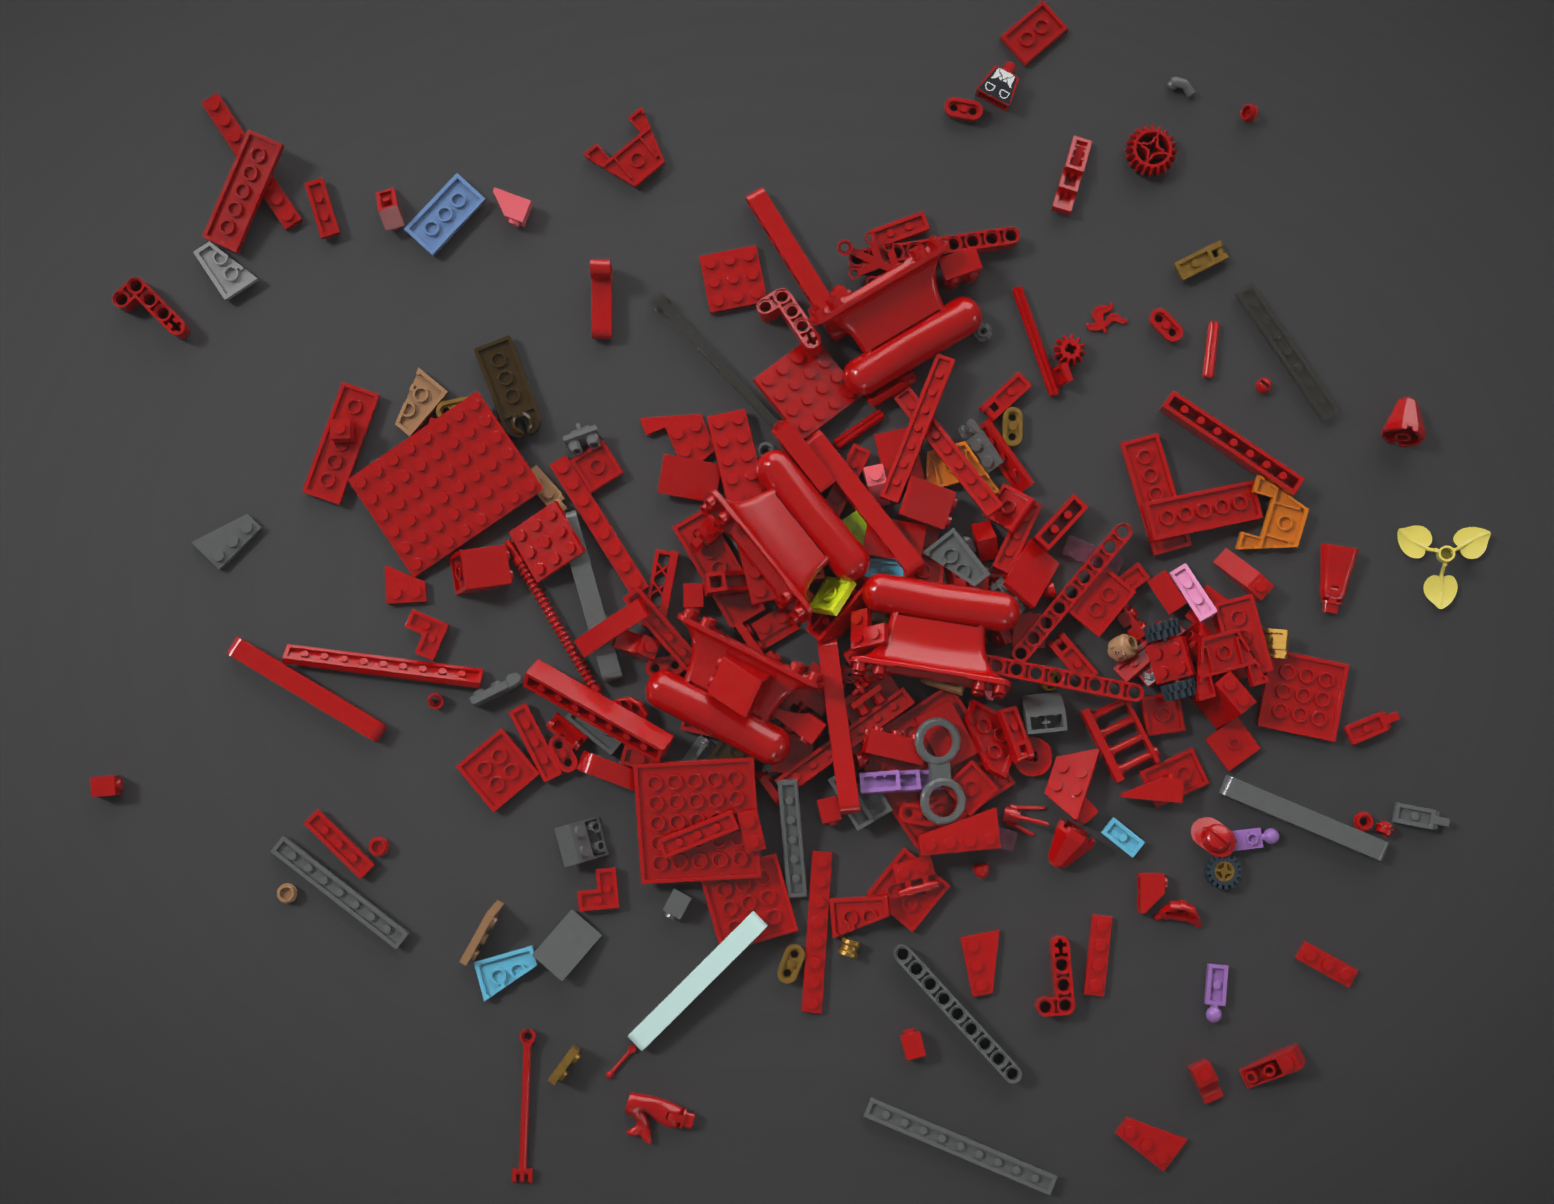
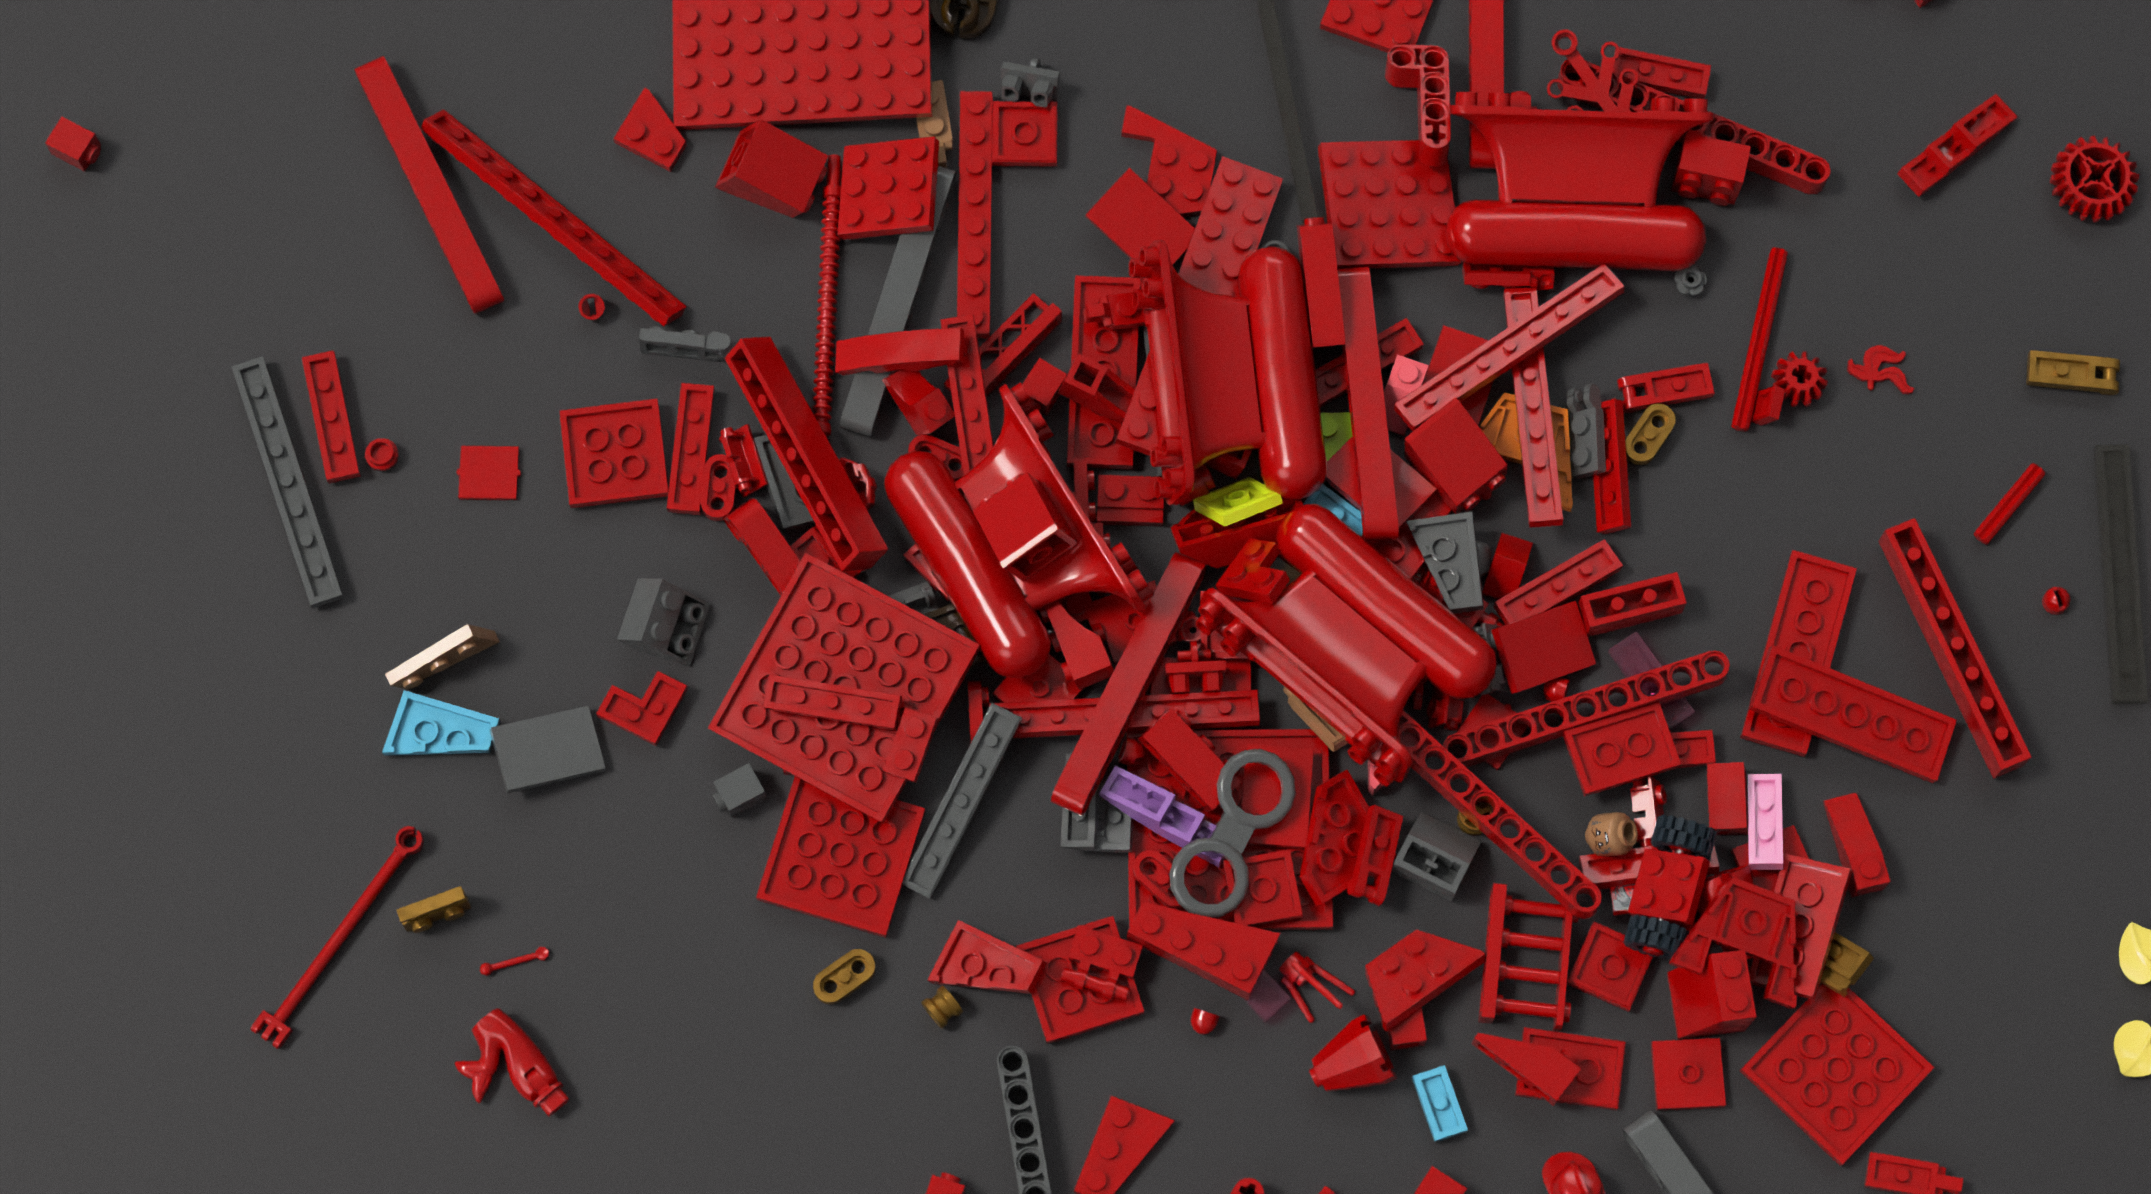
camera: 40 degrees right, 10 degrees down
medium nougat plate [277,883,297,903] -> none
red plate [405,609,450,661] -> none
light aqua beam [628,911,768,1051] -> none
red plate [801,851,832,1013] -> none
red brick [816,796,842,826] -> none
red axle [833,409,885,449] -> none
red plate [982,483,1036,534] -> none
red plate [1013,737,1052,777] -> none
red plate [1046,631,1098,683] -> none
red plate [1149,308,1183,343] -> none
orange wing [1235,475,1309,549] -> none
red piece [1319,544,1359,614] -> none
none -> red piece [456,446,521,500]

